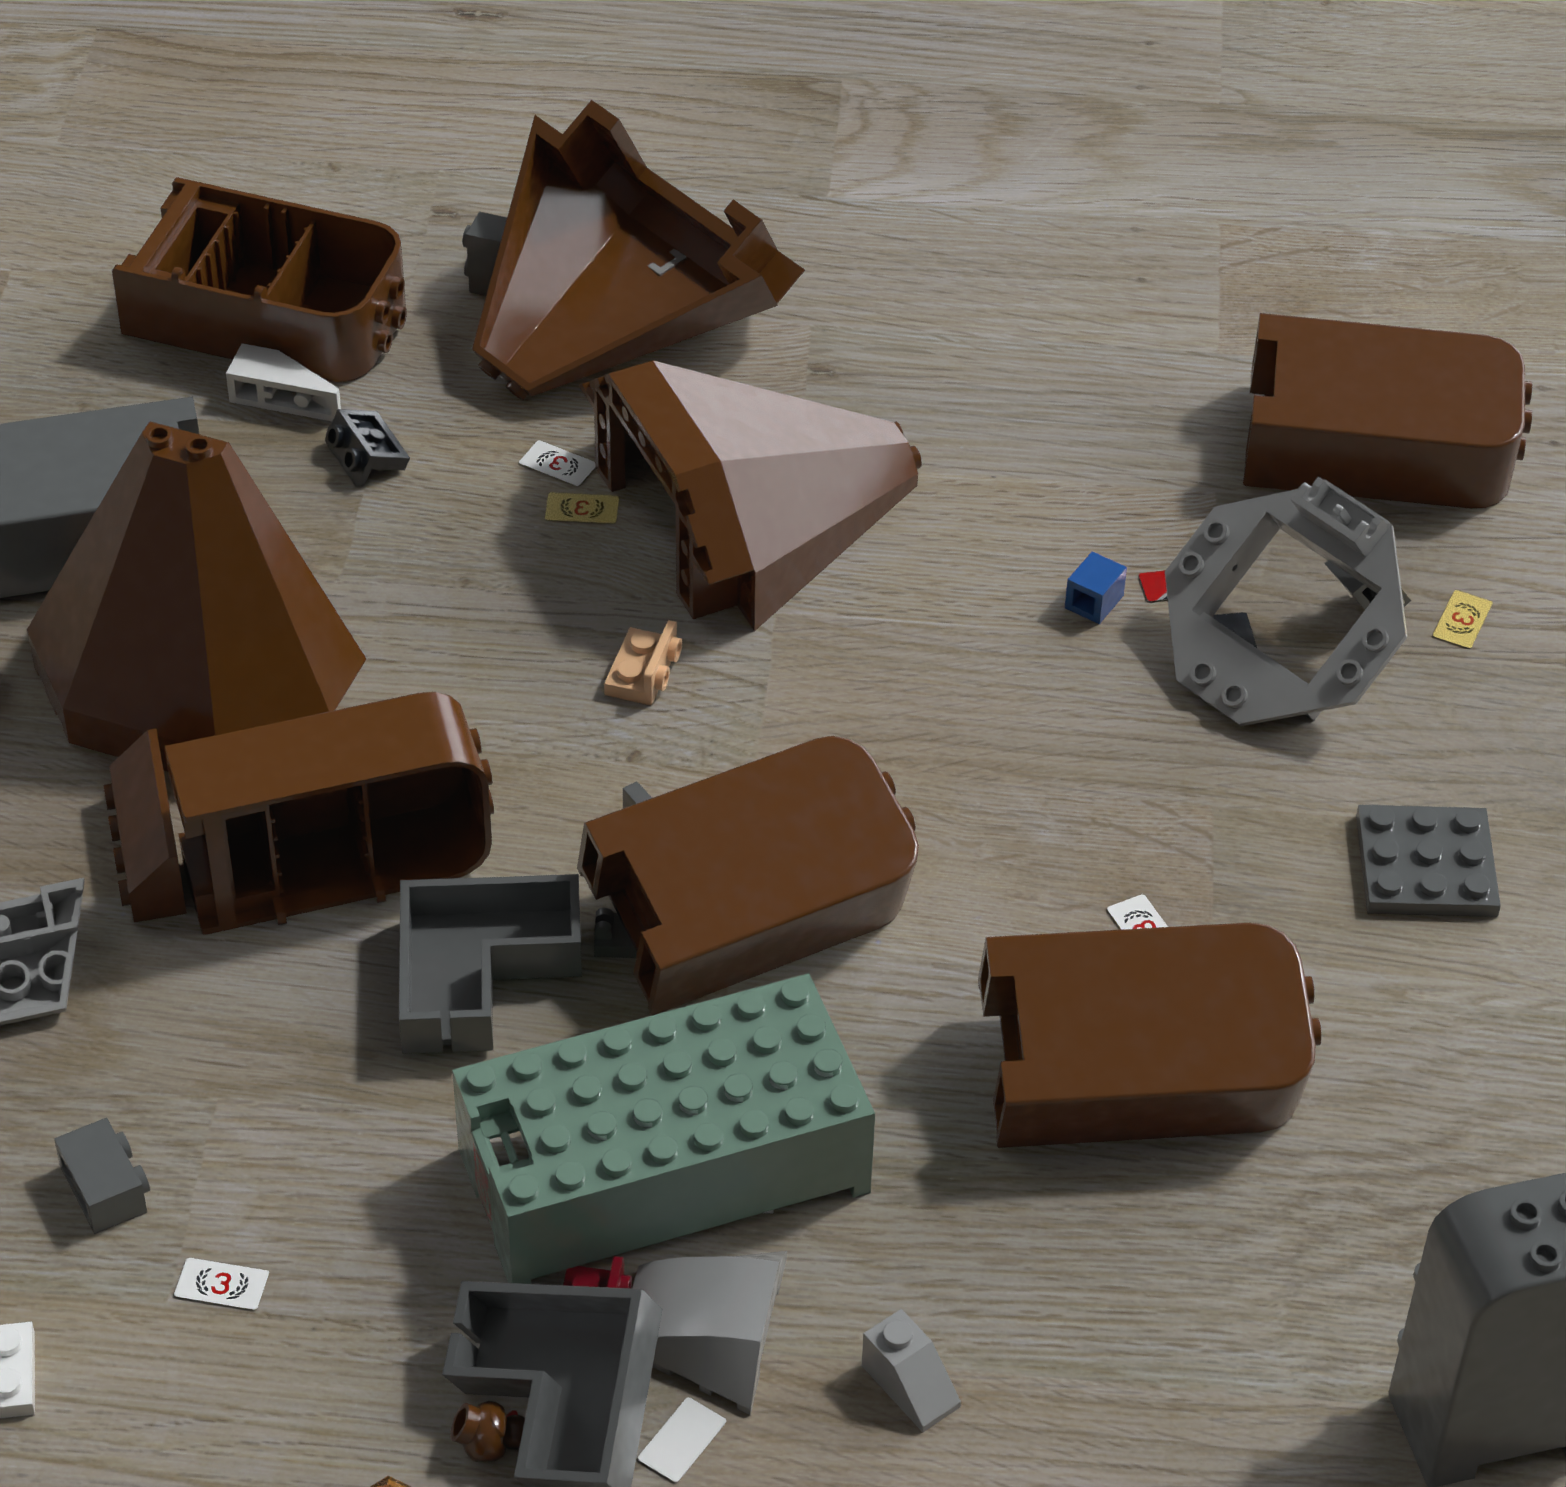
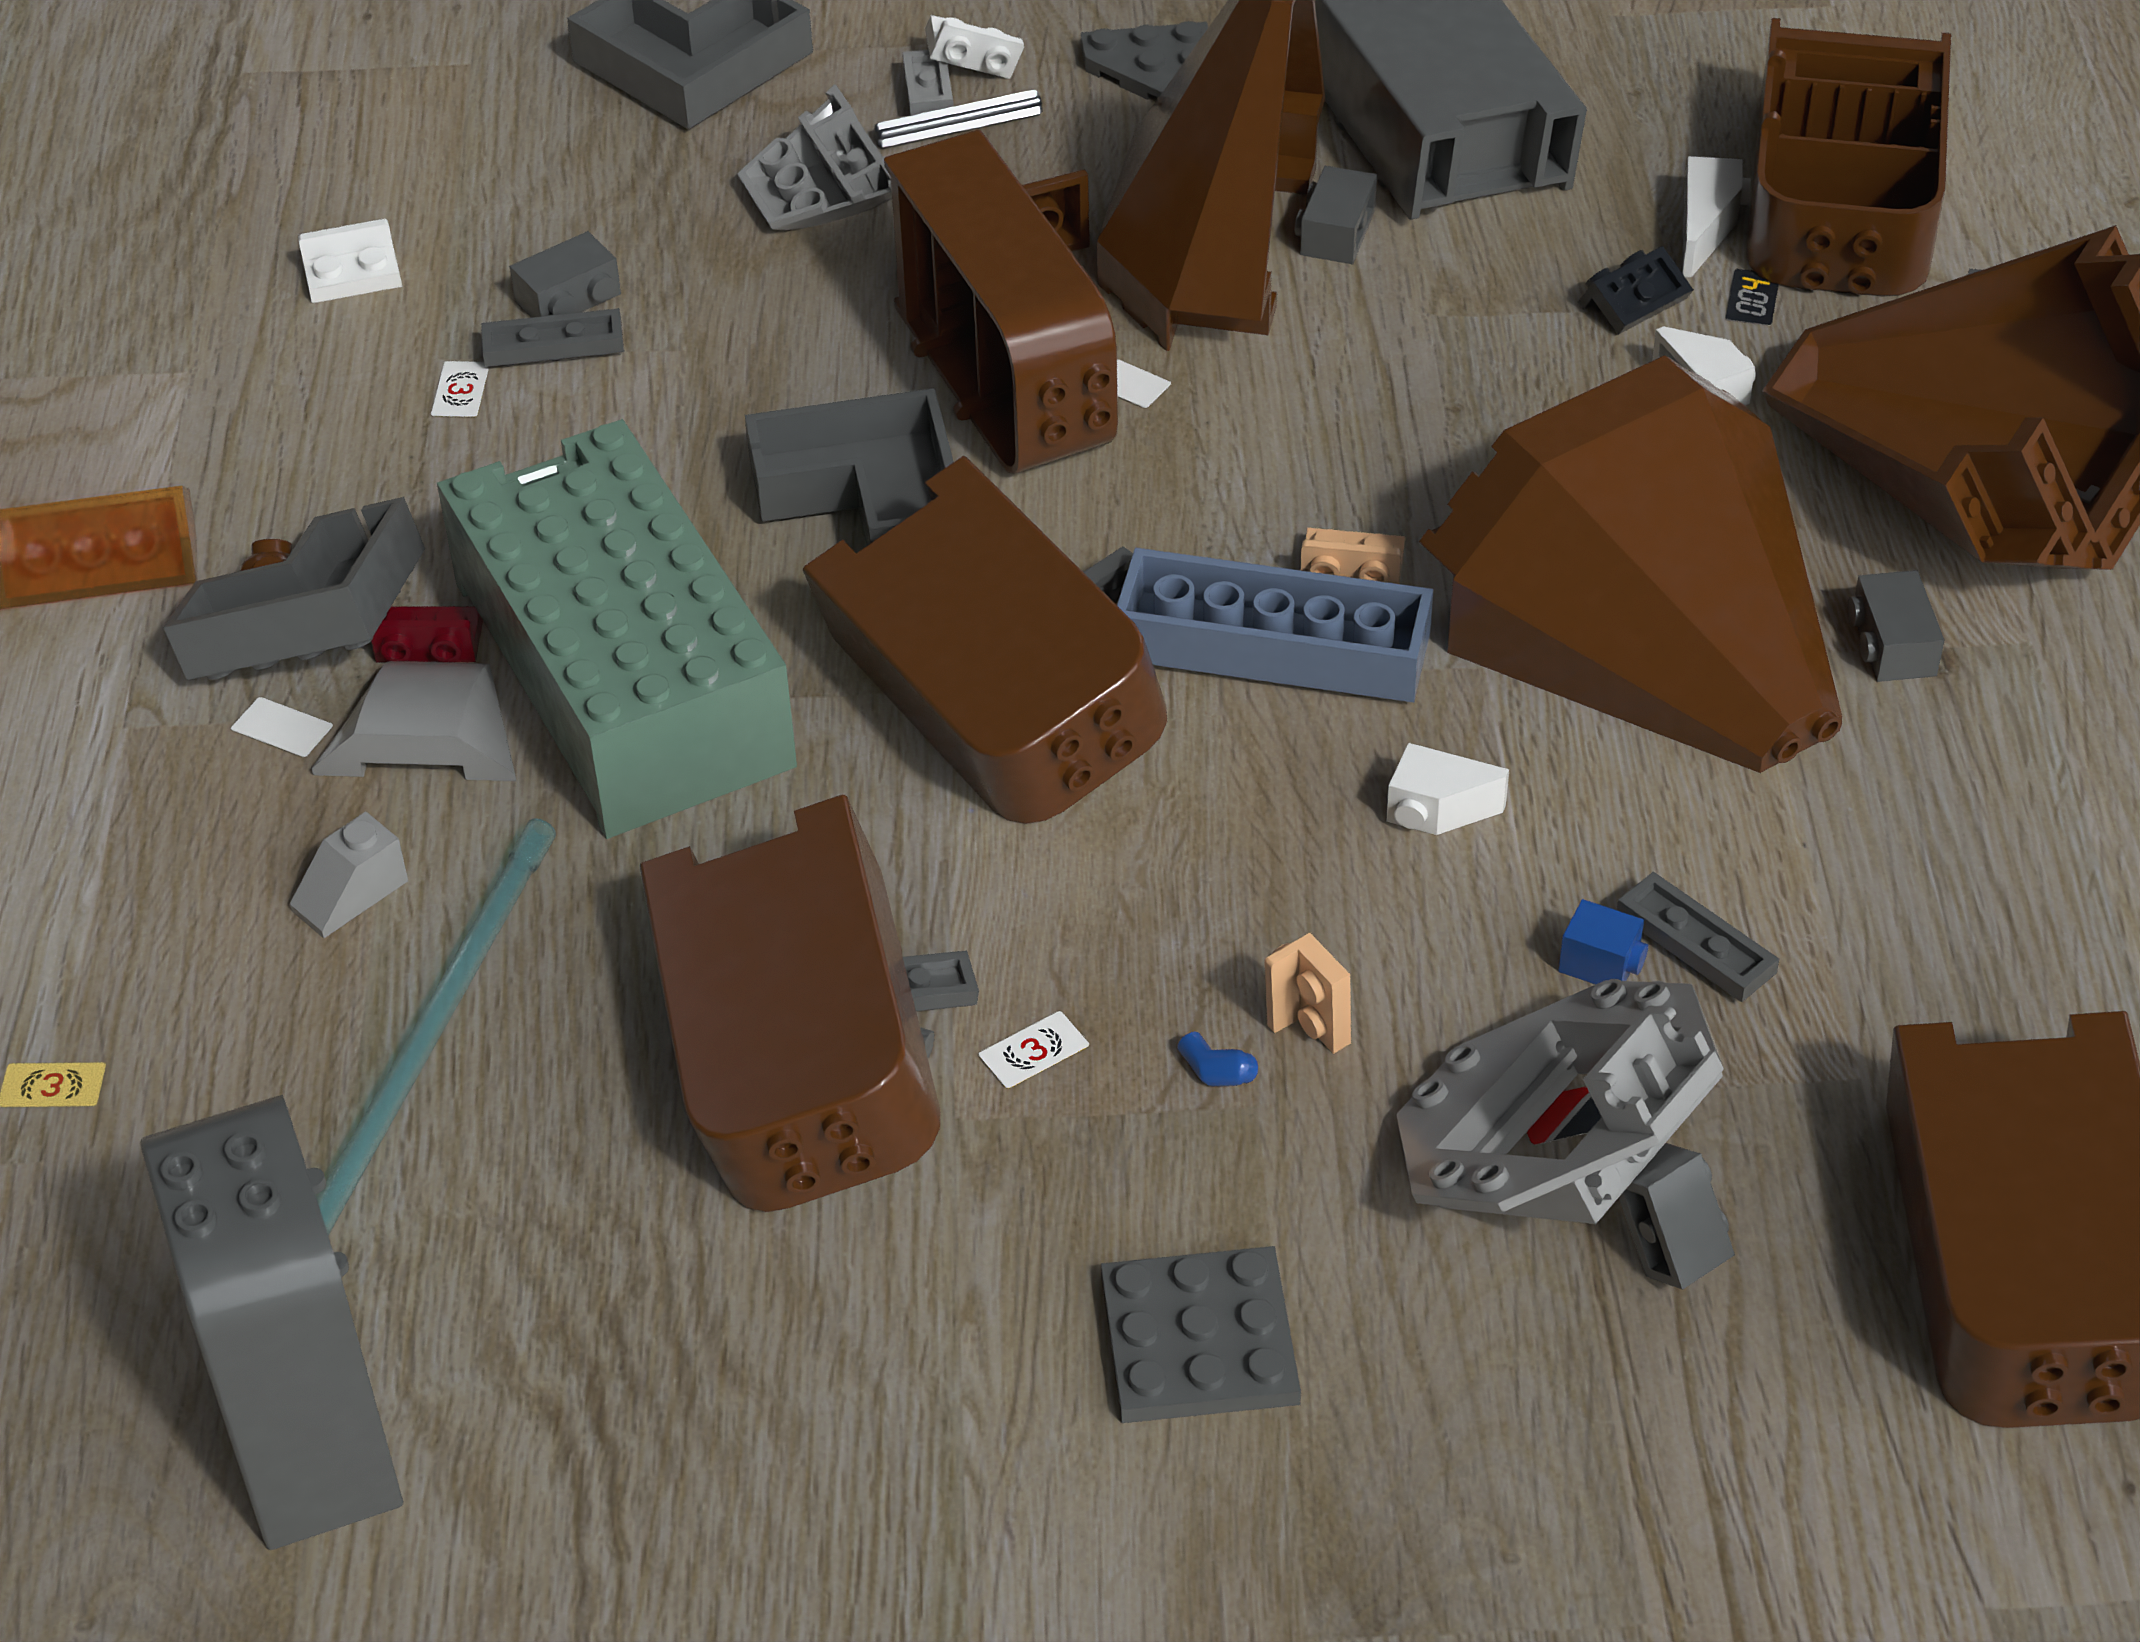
camera: 85 degrees right, 0 degrees up
clear yellow sticker [1433,590,1493,648] -> none
none -> clear light blue piece [317,819,556,1236]
none -> dark grey plate [481,308,624,367]
none -> sand blue brick [1117,548,1433,703]
none -> blue arm [1177,1032,1258,1086]
none -> light nougat bracket [1265,933,1351,1054]
none -> white slope [1386,743,1509,835]
none -> dark grey plate [1617,871,1780,1002]
none -> white slope [1652,327,1756,406]
none -> black sticker [1726,269,1779,325]
none -> dark grey brick [1847,570,1945,682]

